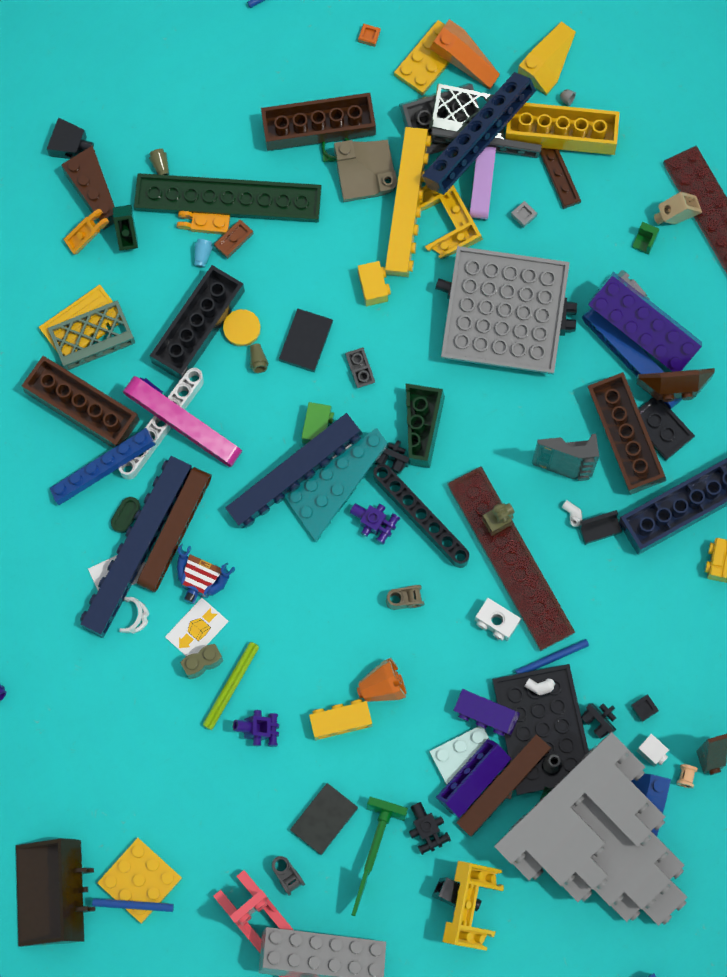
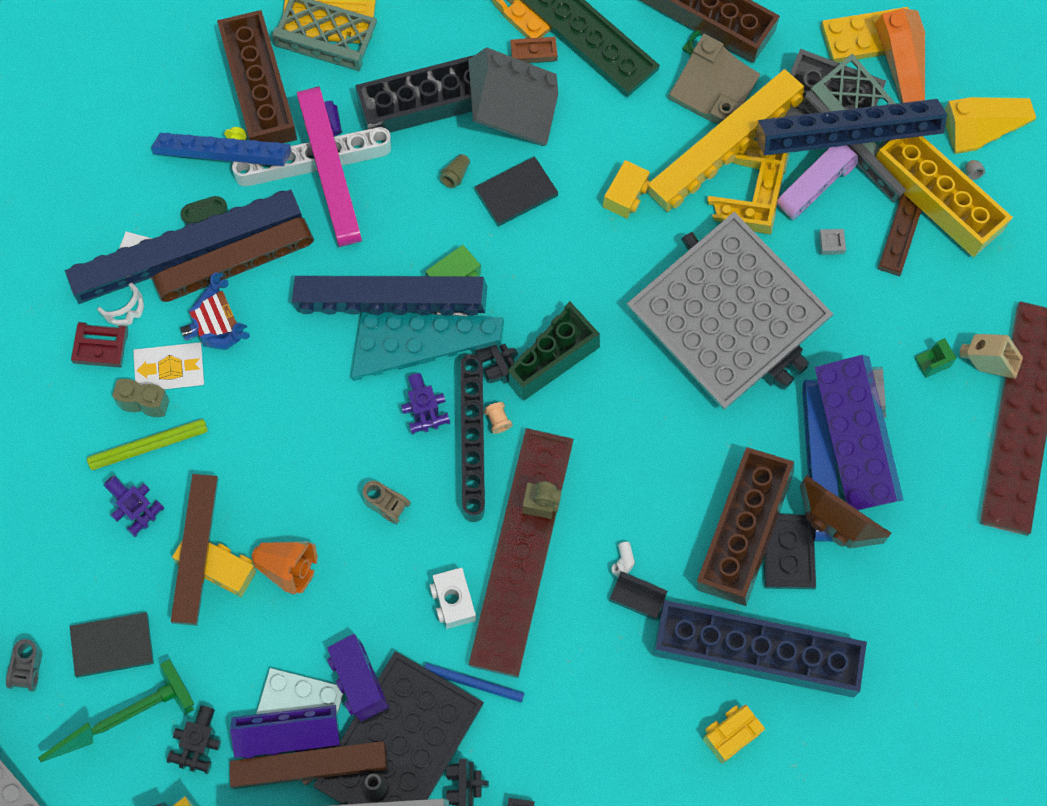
camera: 35 degrees right, 5 degrees down
medium azure cone [194,239,213,268] -> none
yellow tile [223,309,261,346] -> none
dark grey slope [345,347,375,388] -> none
white arm [524,678,555,695] -> none
dark grey piece [532,434,599,481] -> none
none -> dark red plate [71,322,128,368]
none -> reddish brown tile [170,474,219,626]
none -> neon yellow plate [224,127,247,140]
none -> dark grey slope [469,47,558,146]
none -> light nougat bush [484,402,513,434]

